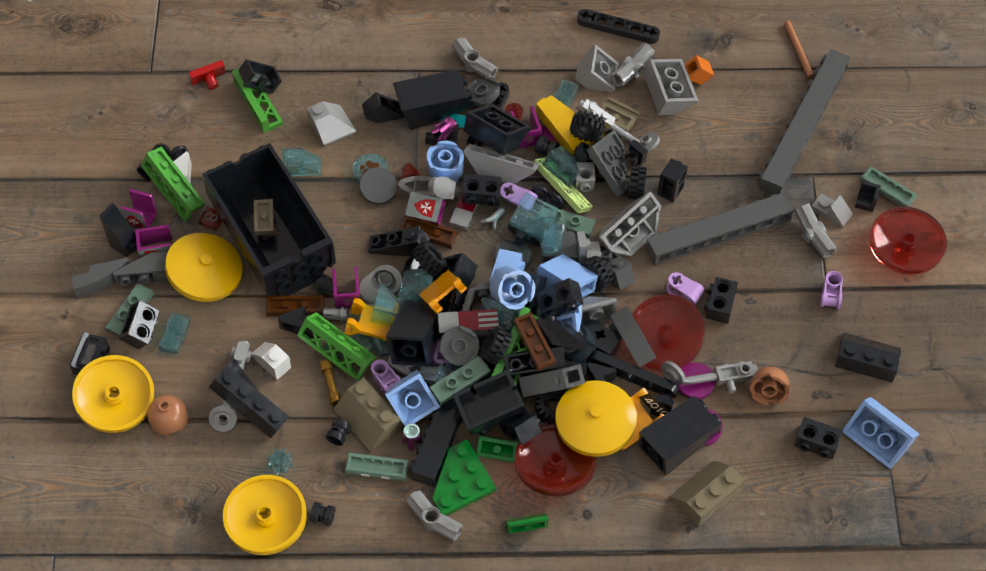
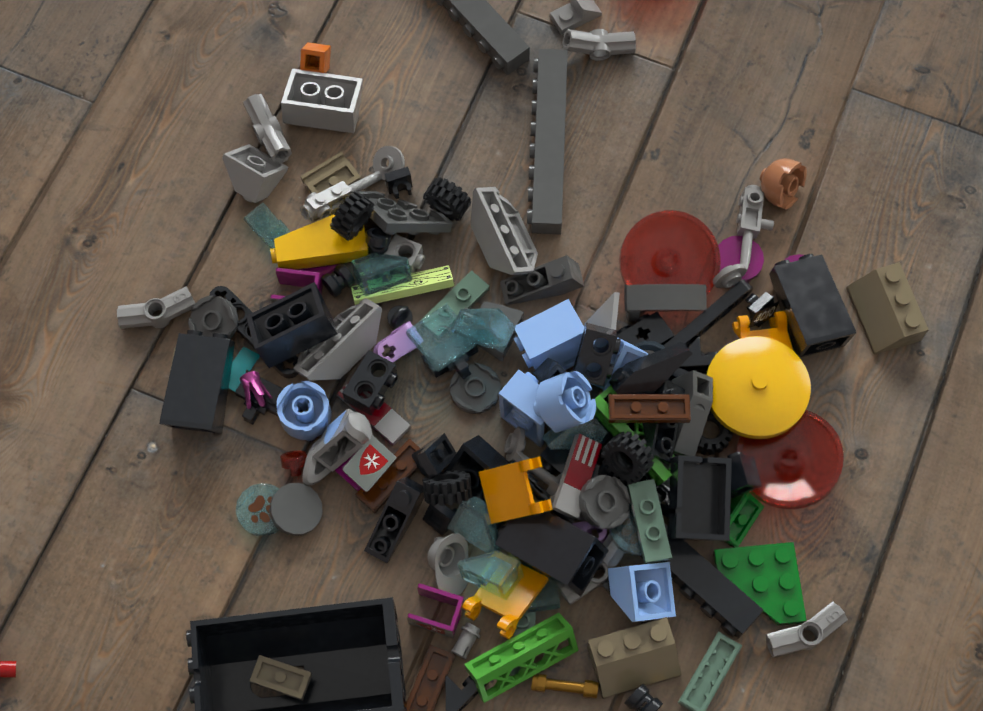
camera: 65 degrees left, 10 degrees up
bright green fence [232,69,283,133] -> none
black window [238,59,282,94] -> none
clear light blue slope [282,148,321,176] -> none
light grey slope [306,101,356,147] -> none
black tile [315,275,333,295] -> none
black slope [362,92,404,123] -> none
lavender piece [371,360,401,398] -> none
piece [402,424,422,451] -> none
light grey bar [481,207,505,230] -> none
clear red tile [505,103,523,120] -> none
green slope [505,513,549,534] -> none
black tile [546,192,565,210] -> none
light grey slope [576,231,601,265] -> none
black beam [577,9,660,44] -> none
black tyre [581,255,615,293] -> none
black brick [657,158,688,203] -> none
lavender piece [666,272,704,307] -> none
black brick [704,277,738,324] -> none
black brick [794,417,843,459] -> none
lavender piece [820,271,843,310] -> none
black slope [835,332,901,383] -> none
light blue slope [843,397,919,469] -> none
none -> black slope [412,433,456,478]

